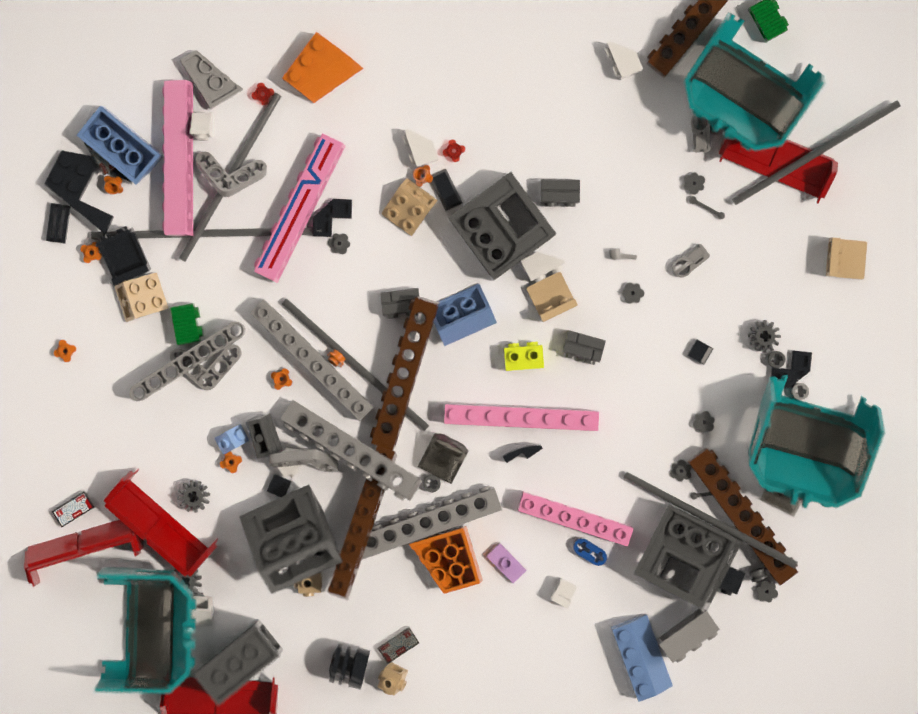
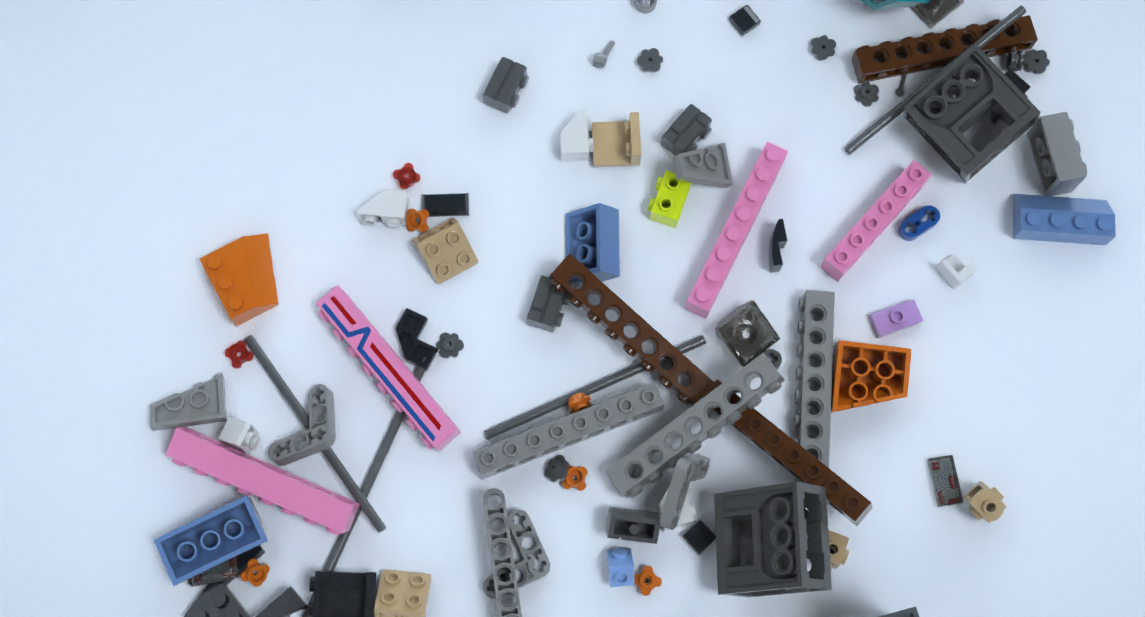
camera: 70 degrees left, 15 degrees down
green brick [170,303,204,345] -> none
black wheel [329,643,370,690] -> none
dark grey piece [448,172,557,281] -> none
none -> dark grey plant [544,455,569,482]
none -> light grey wing [673,142,733,188]

